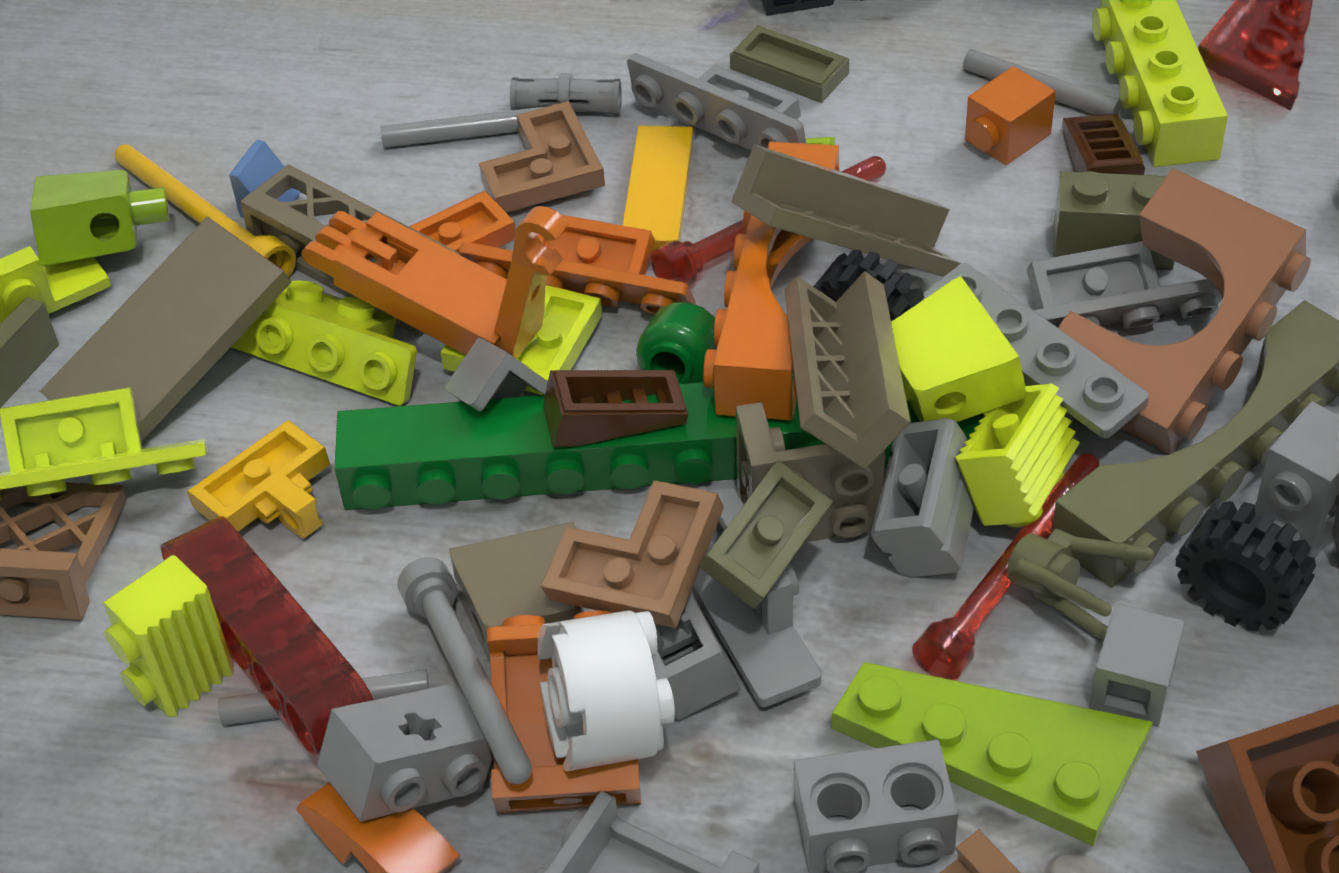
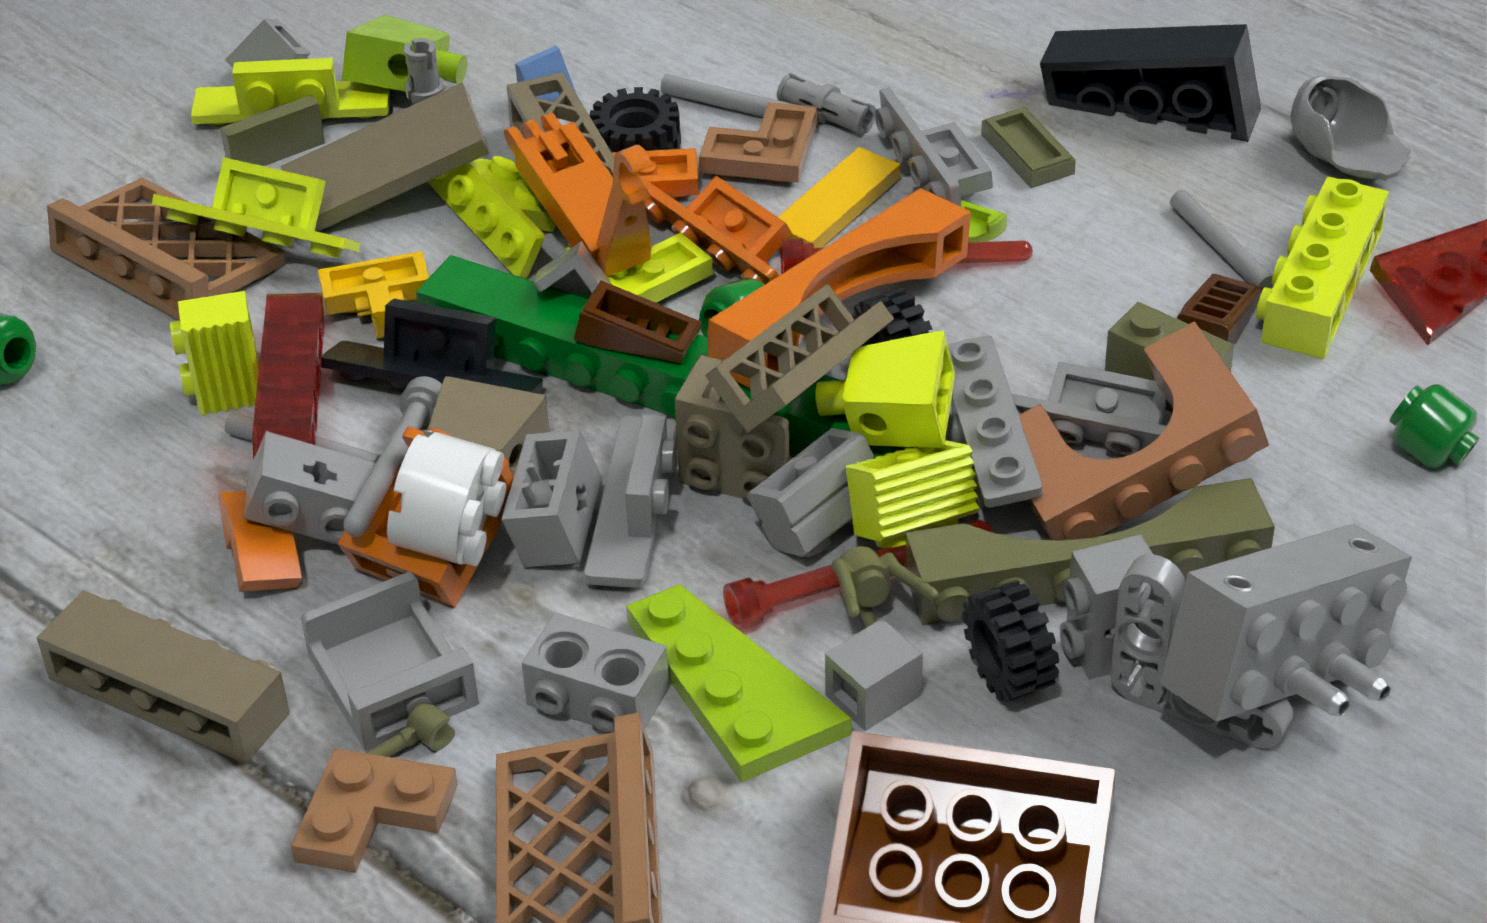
camera: 30 degrees right, 5 degrees down
yellow piece [114,144,296,277] -> none
medium nougat plate [541,481,724,628] -> none
olive plate [698,460,833,609] -> none
dark tan fence [731,144,961,277] -> none
orange brick [965,66,1056,166] -> none
none -> black bracket [321,298,543,394]
none -> light grey pin [403,38,445,105]
none -> black tyre [589,87,681,153]

